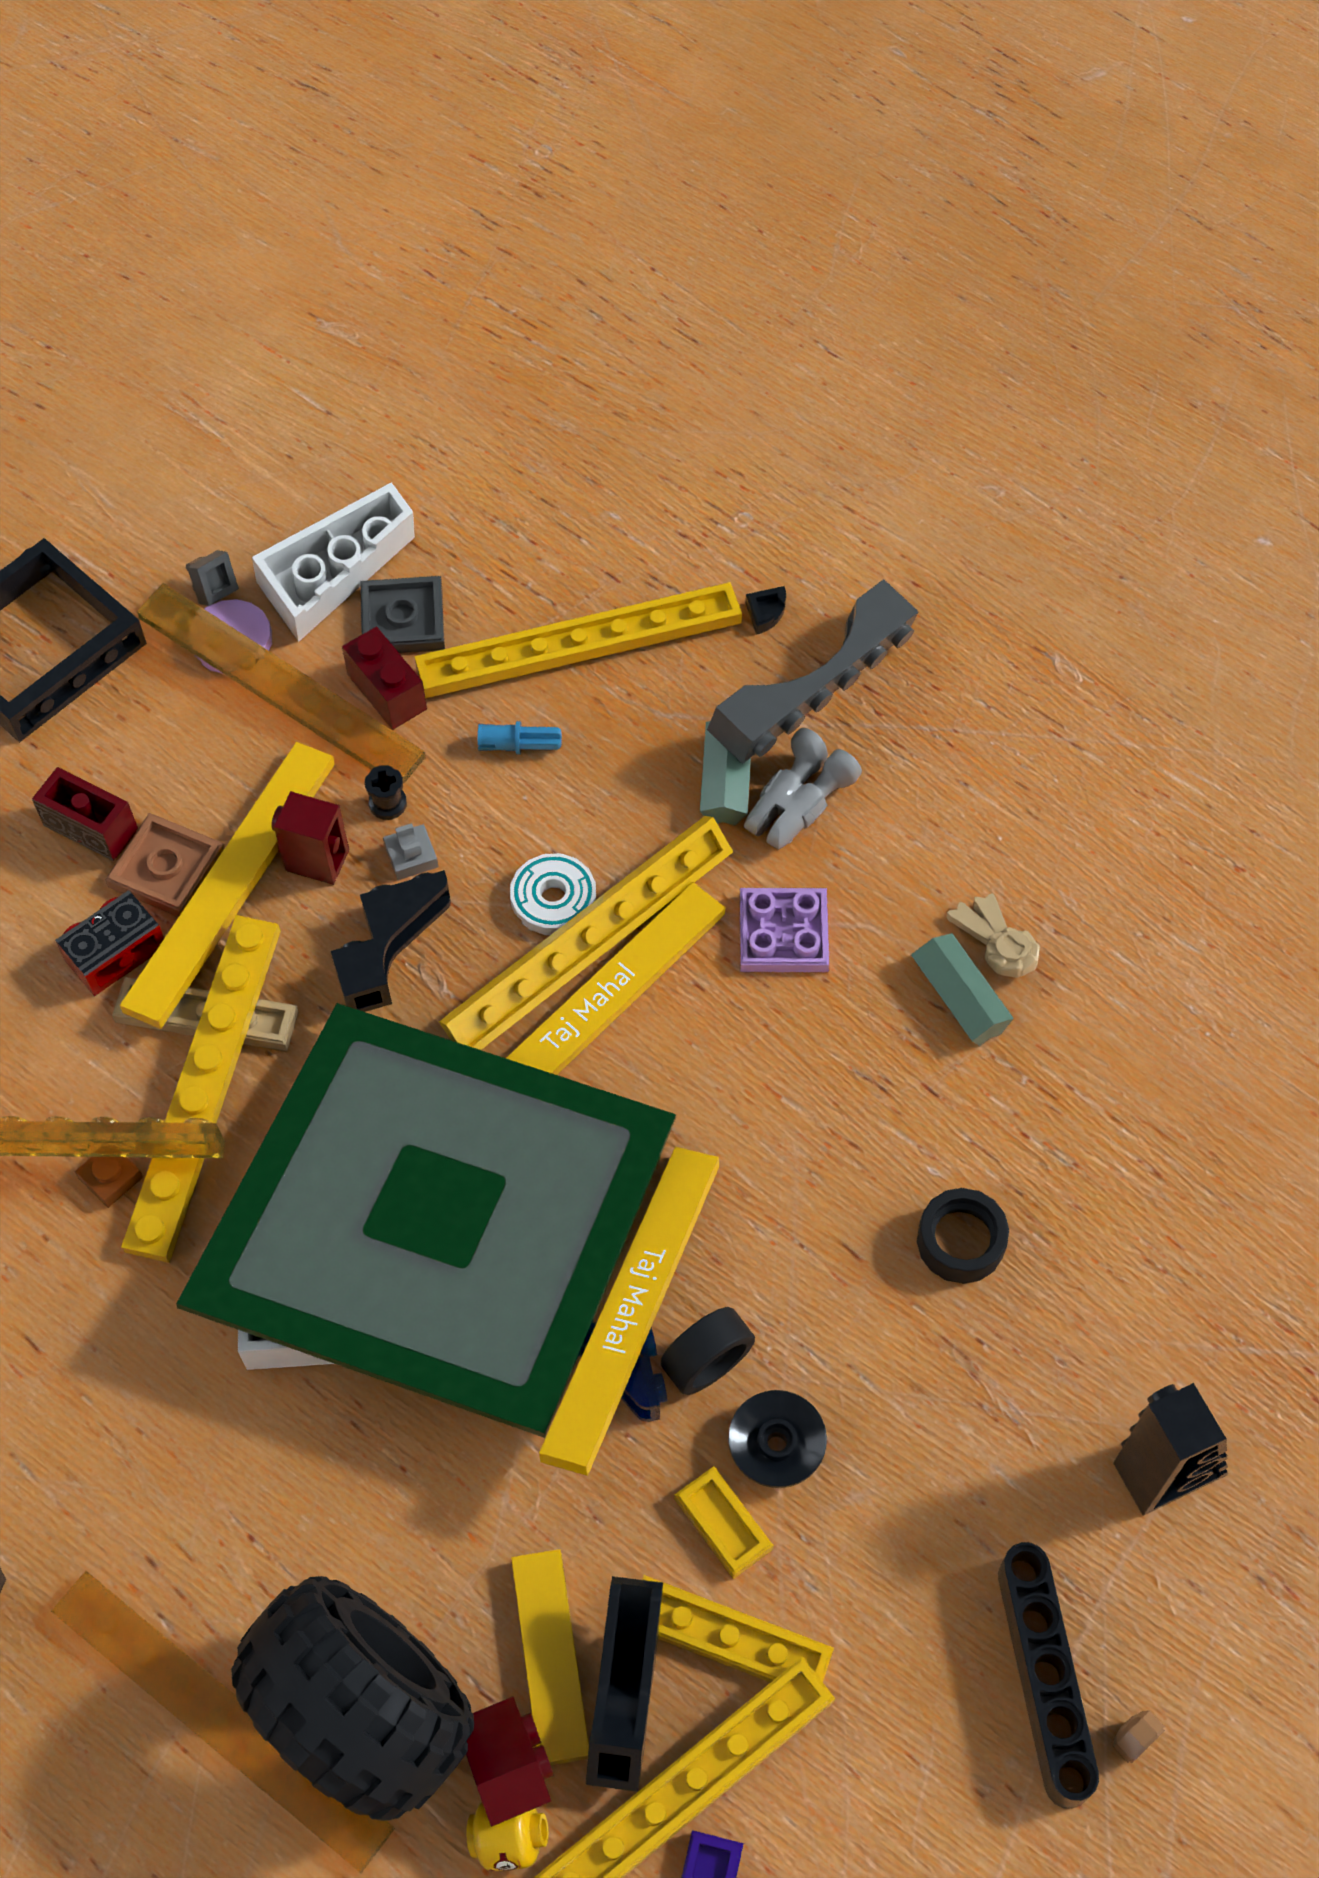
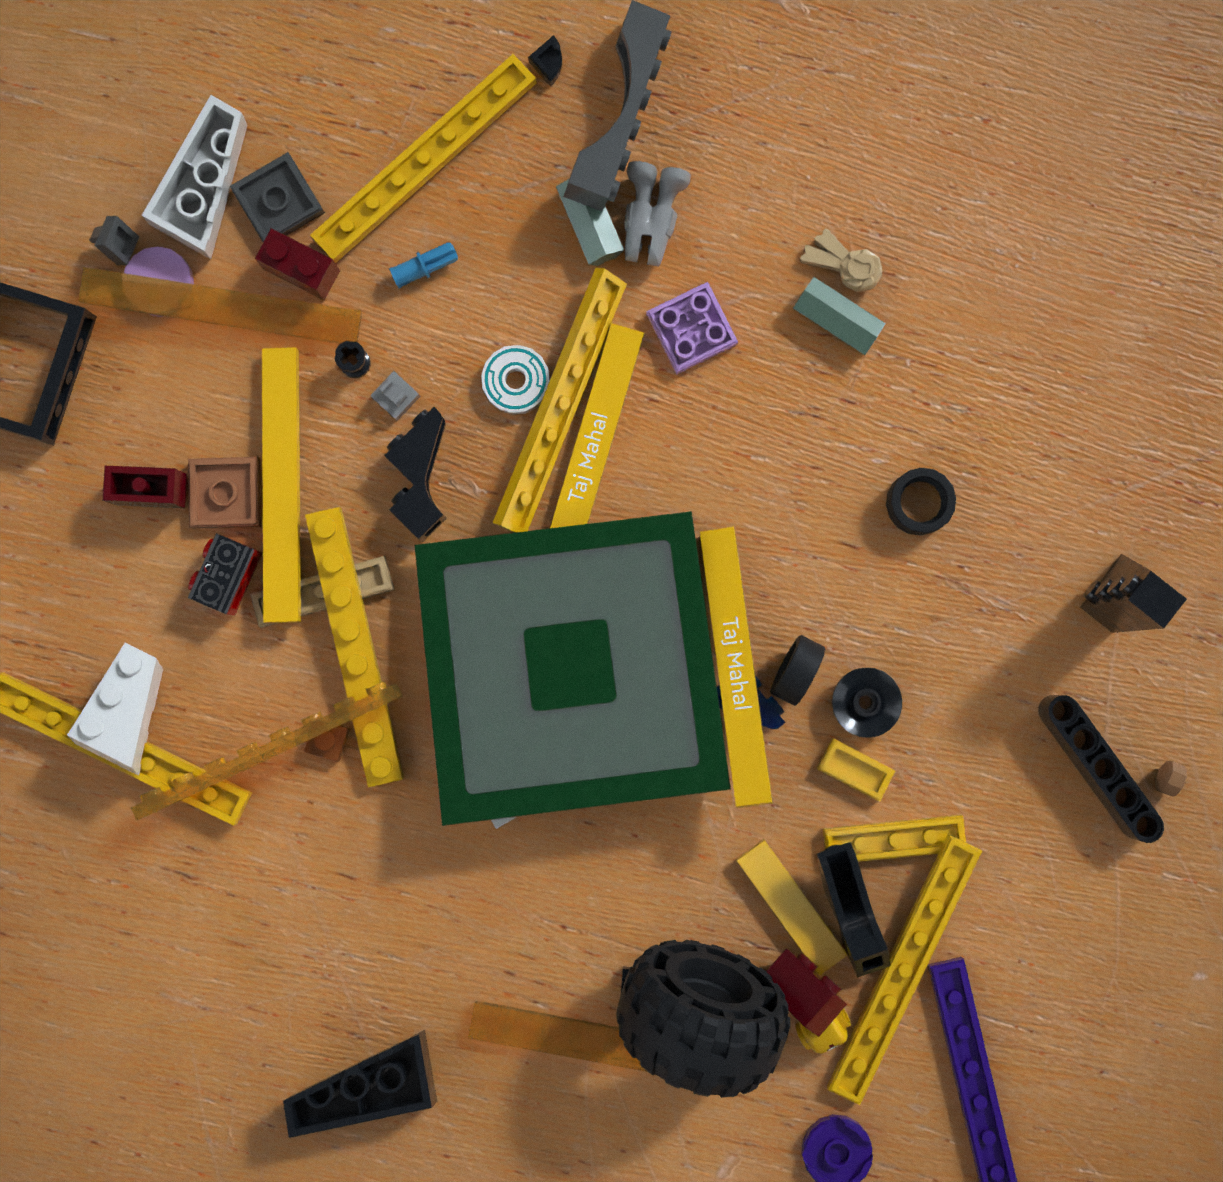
camera: 30 degrees left, 25 degrees up
dark red brick [271,791,350,885] -> none

